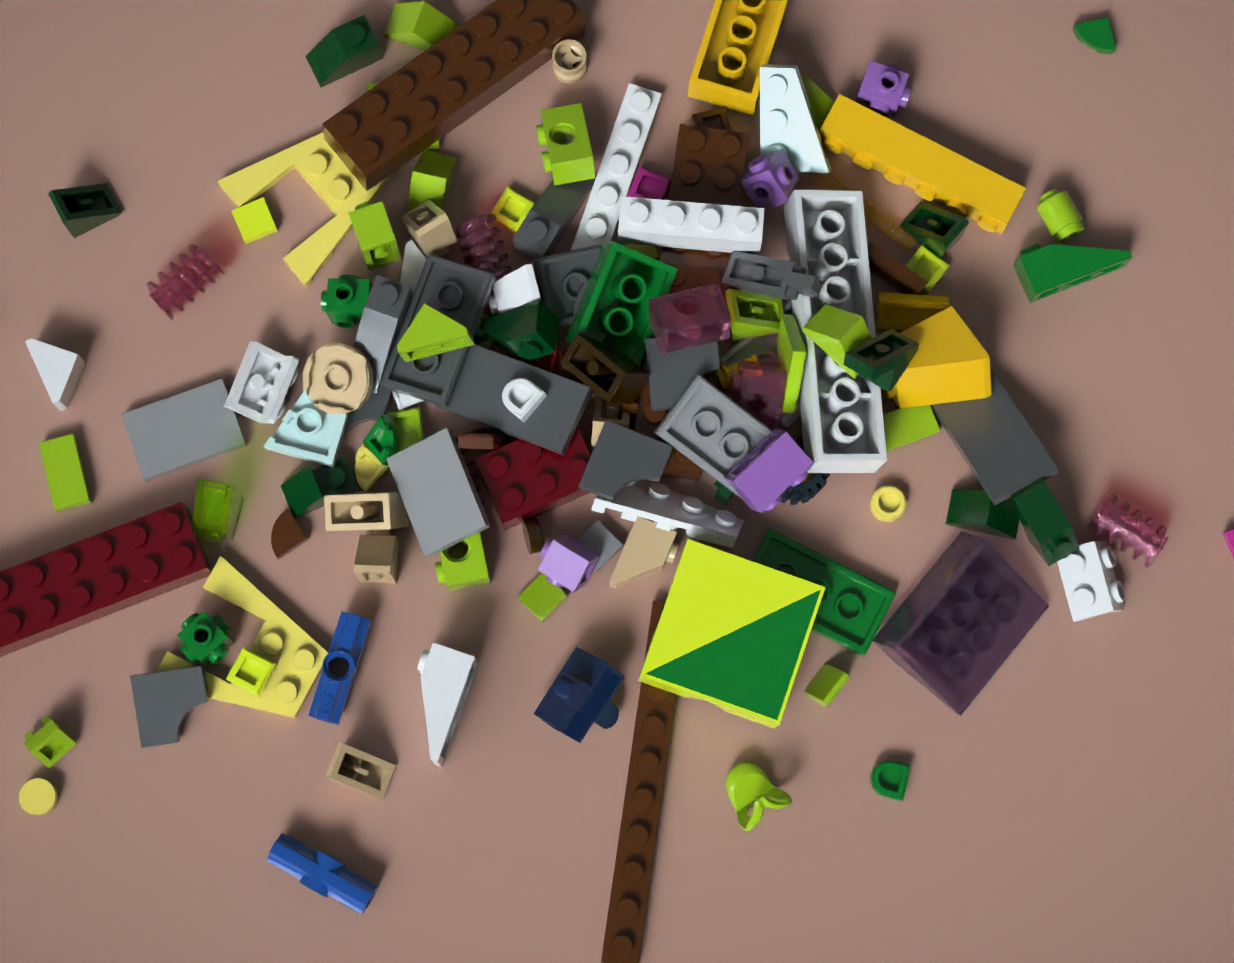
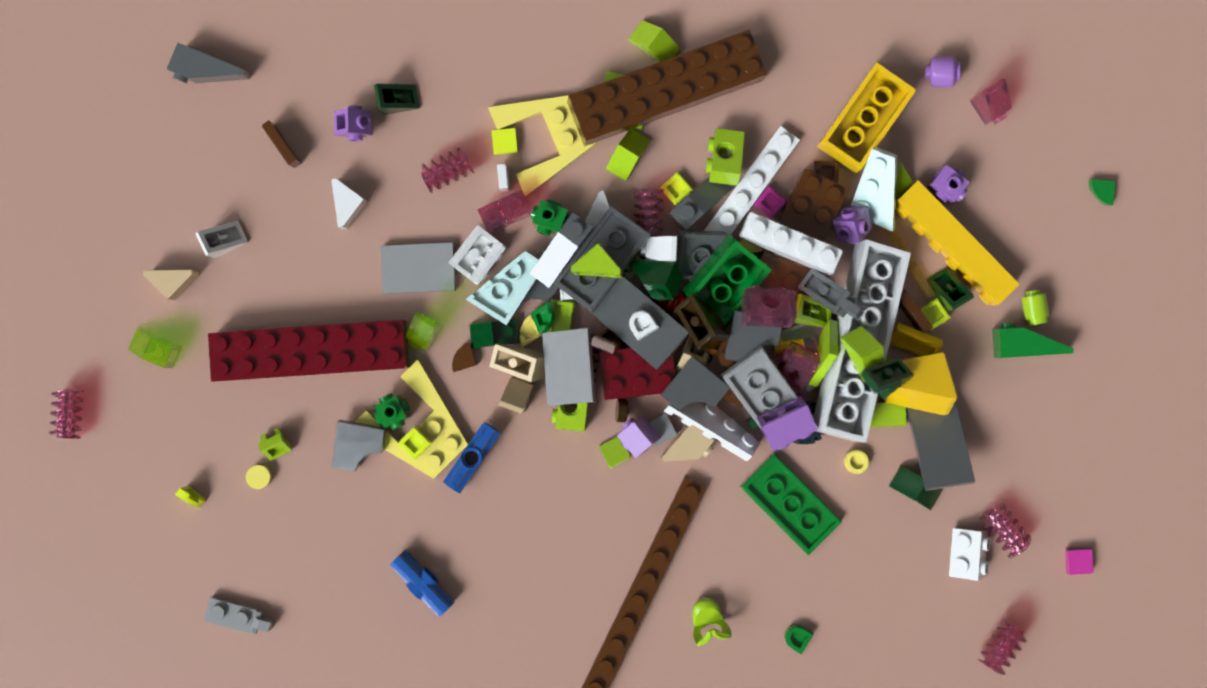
camera: 20 degrees right, 10 degrees up
lime tile [39,434,92,512] -> none
tan tile [303,343,374,414] -> none
dark green slope [305,15,383,88] -> none
tan slope [325,742,396,799] -> none
lime brick [348,201,402,271] -> none
tan slope [399,199,457,259] -> none
white slope [417,643,478,767] -> none
dark blue piece [533,647,625,743] -> none
tan wheel [552,39,587,84] -> none
tile [638,539,825,729] -> none
lime slope [805,665,849,707] -> none
clear purple slope [872,531,1049,716] -> none
dark green slope [1011,478,1080,566] -> none
none -> medium lavender brick [334,105,373,142]
none -> clear pink brick [477,189,532,234]
none -> white tile [497,164,510,192]
none -> clear pink piece [978,619,1027,675]

